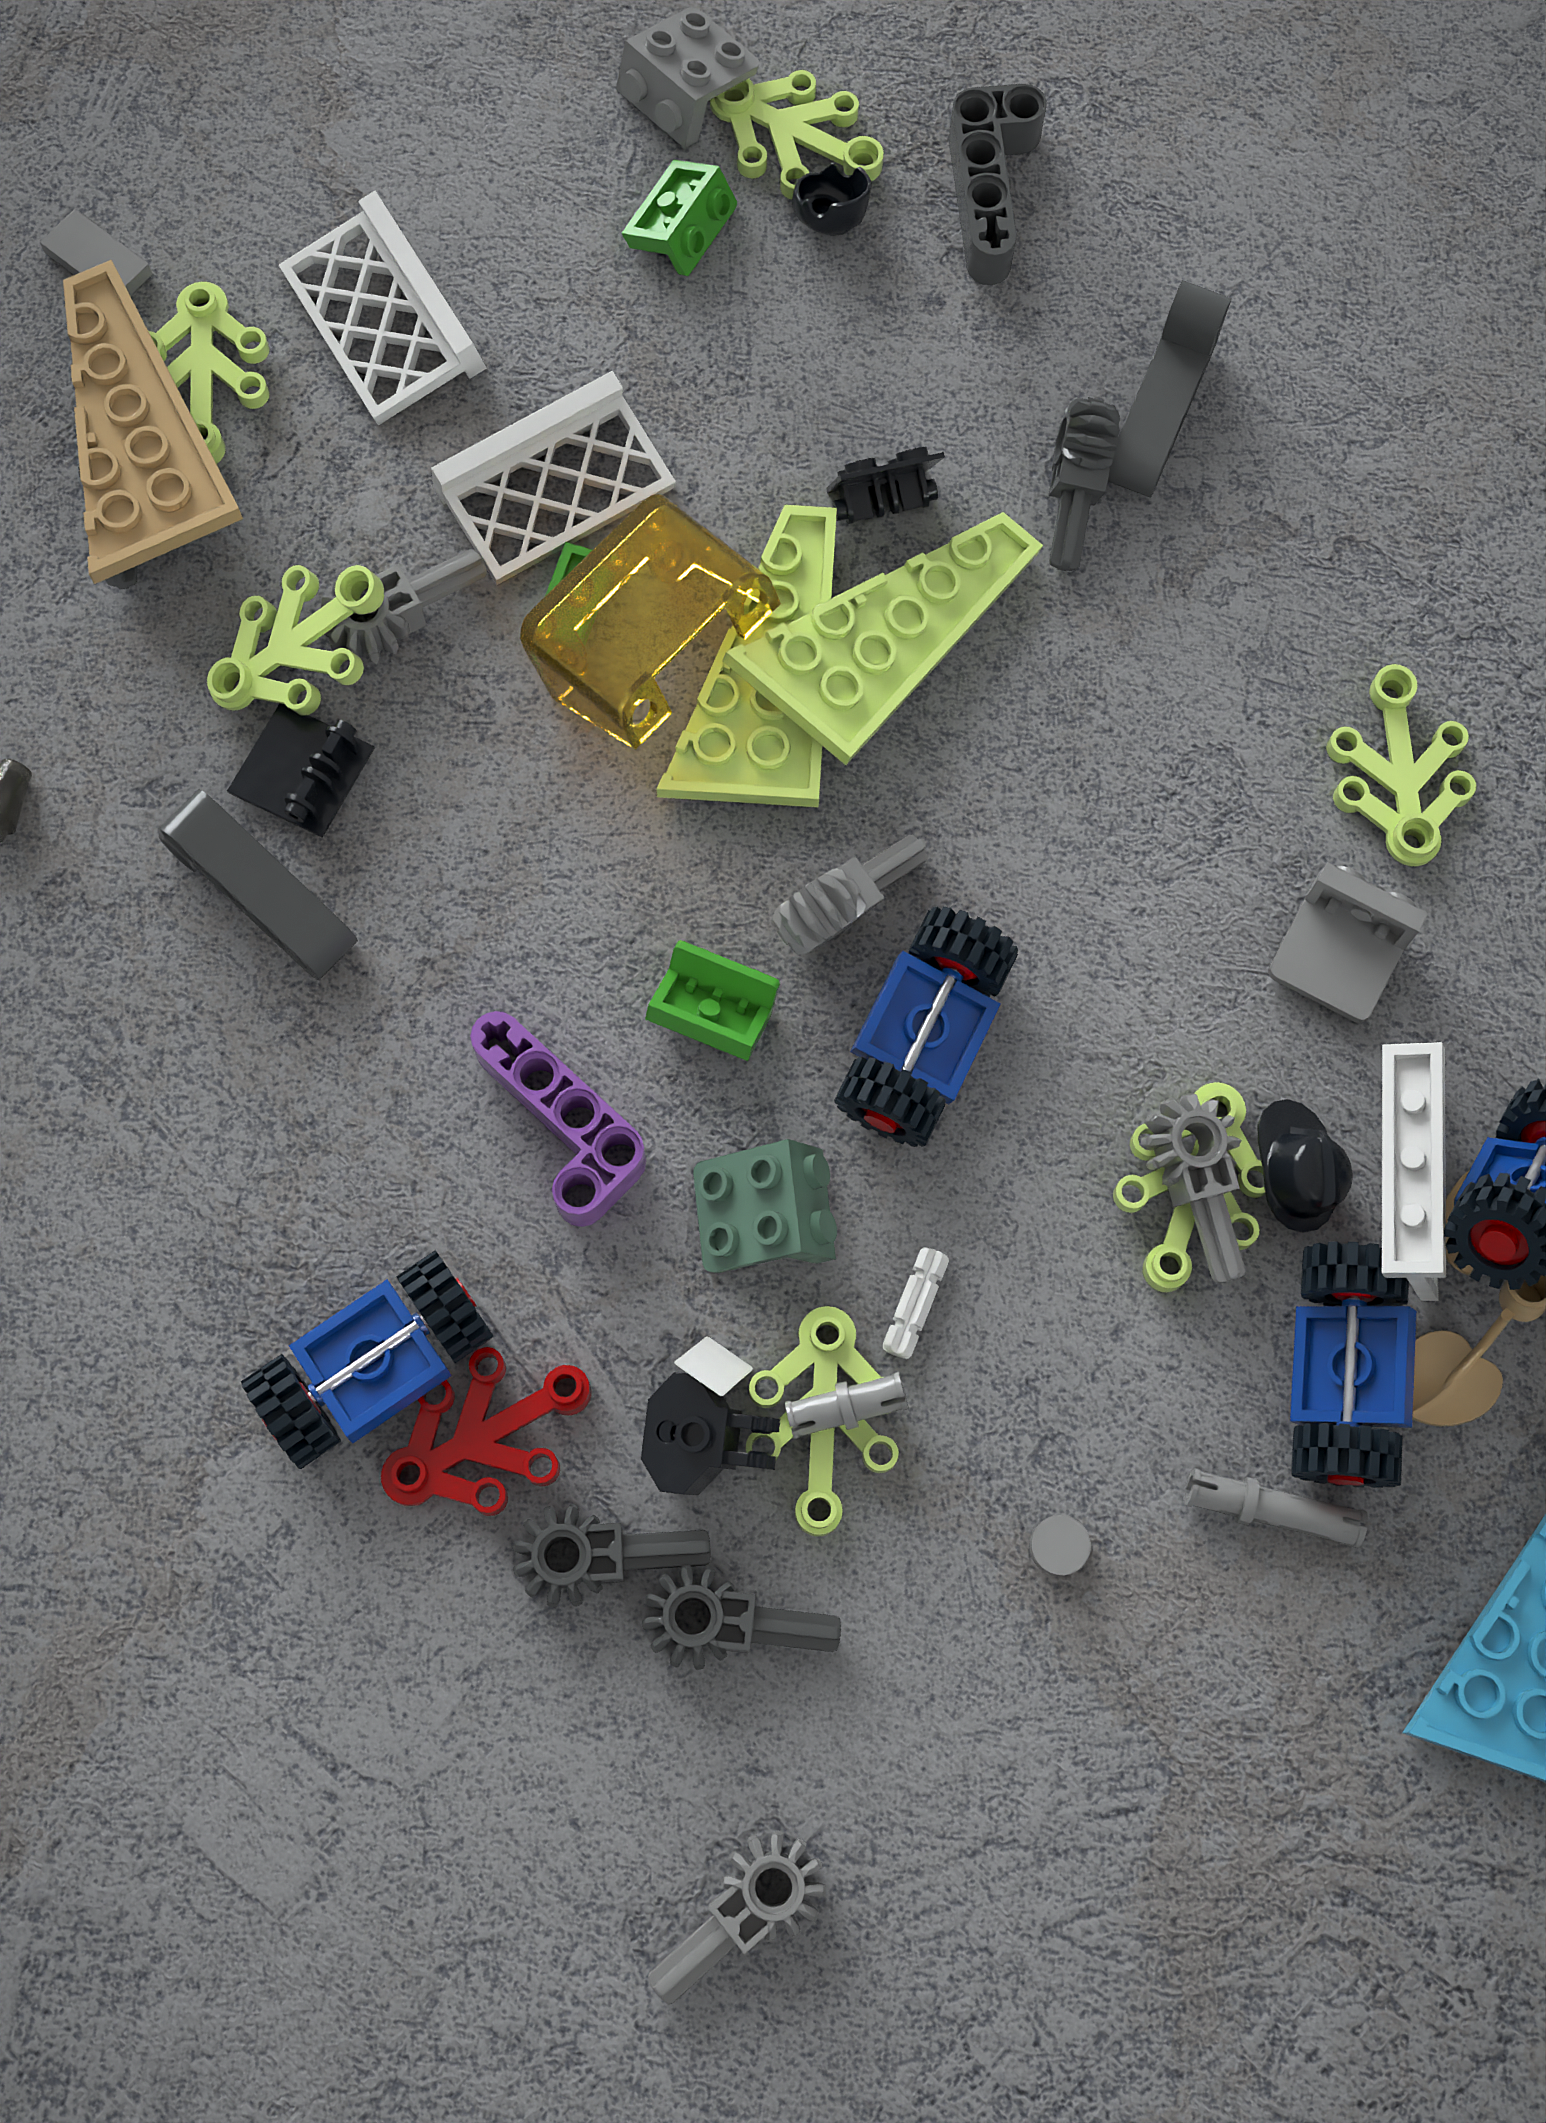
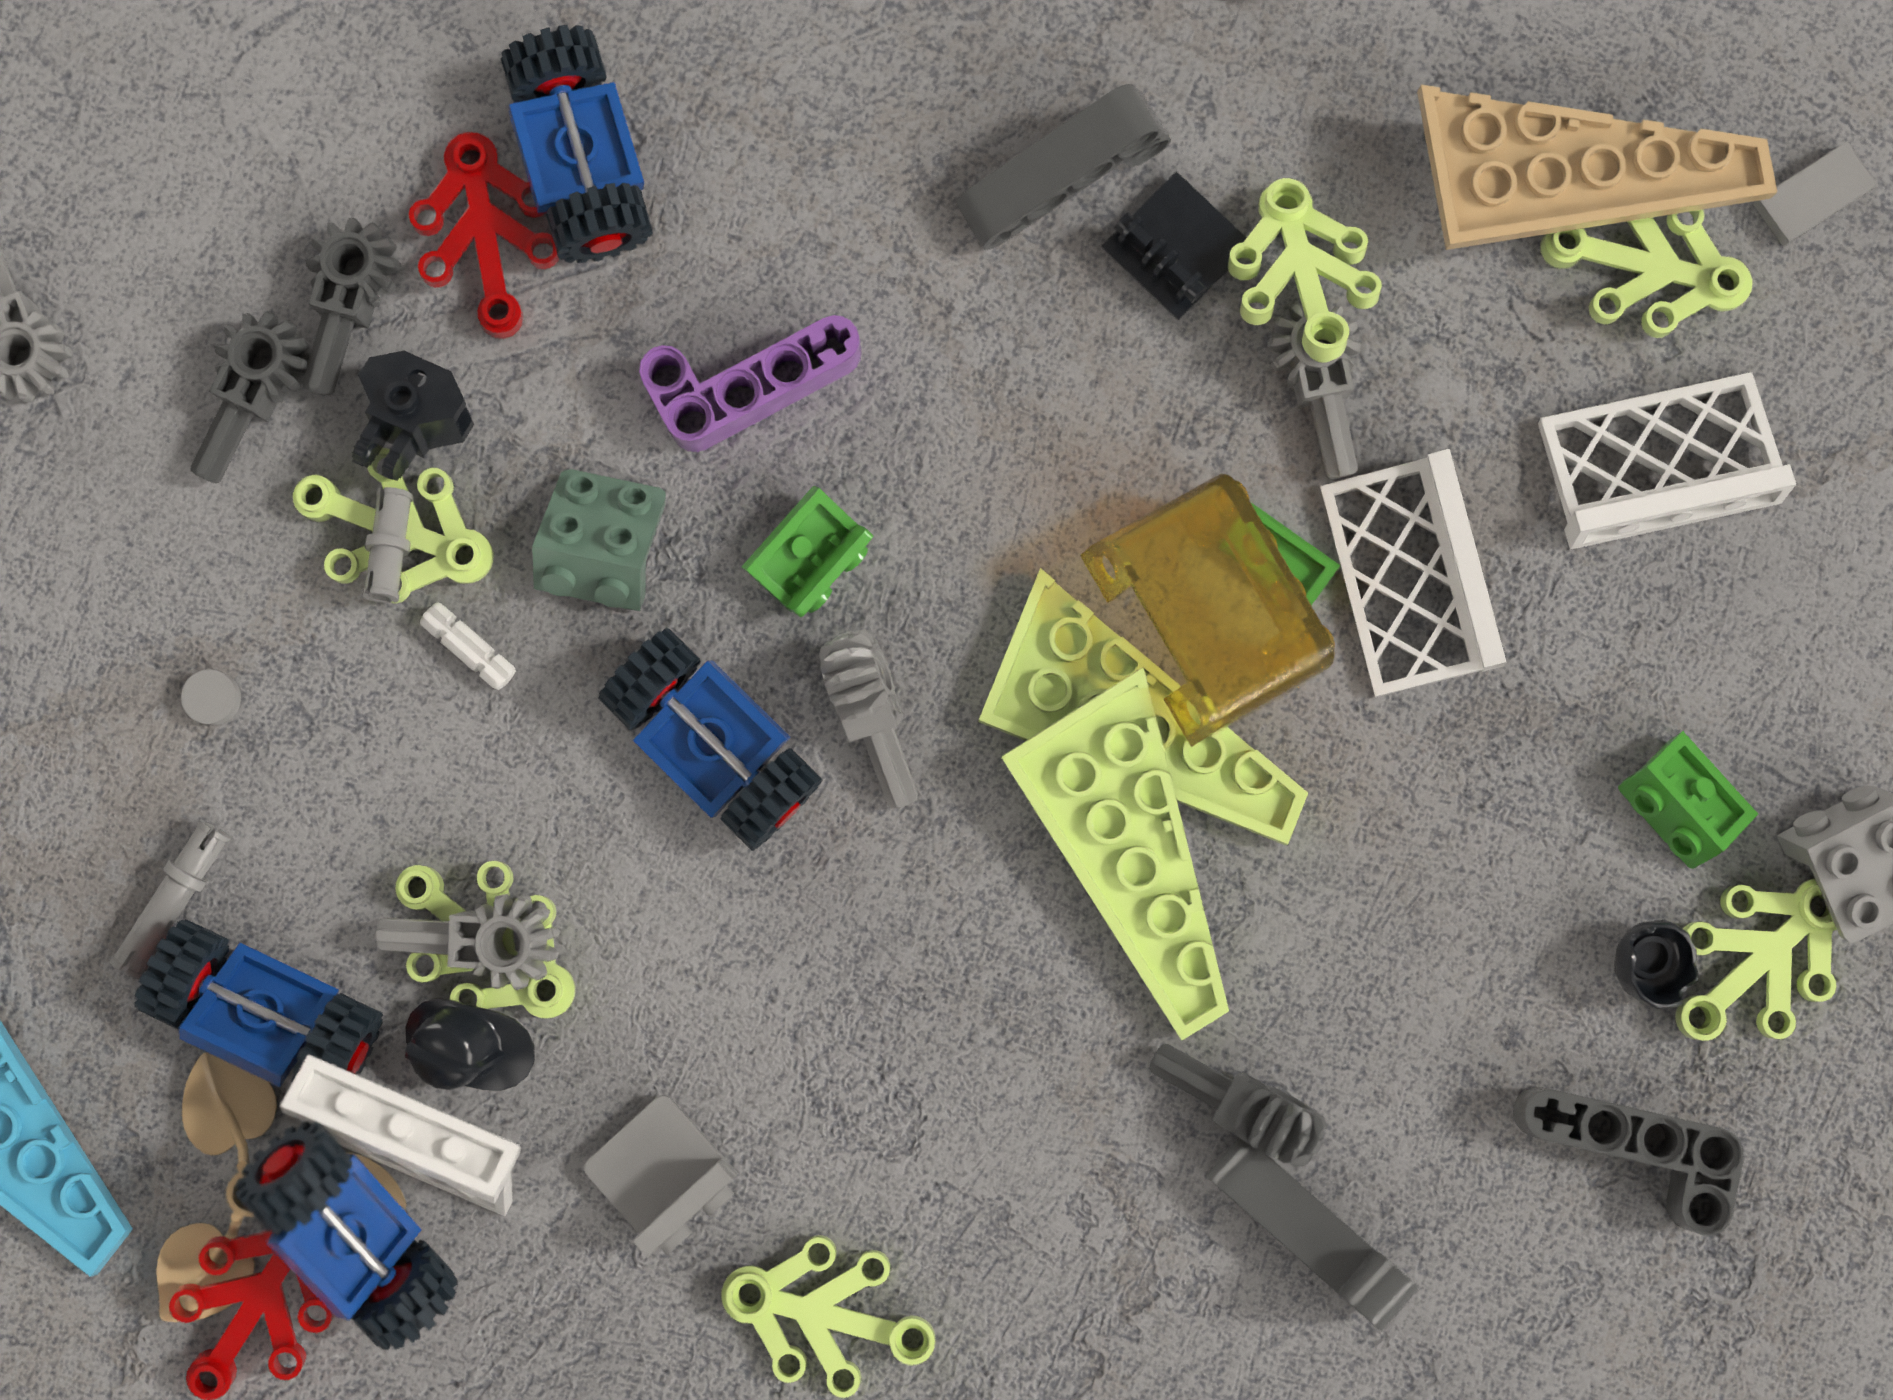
camera: 115 degrees right, 10 degrees up
white sticker [674,1337,753,1396] -> none
black hinge [826,447,945,524] -> none

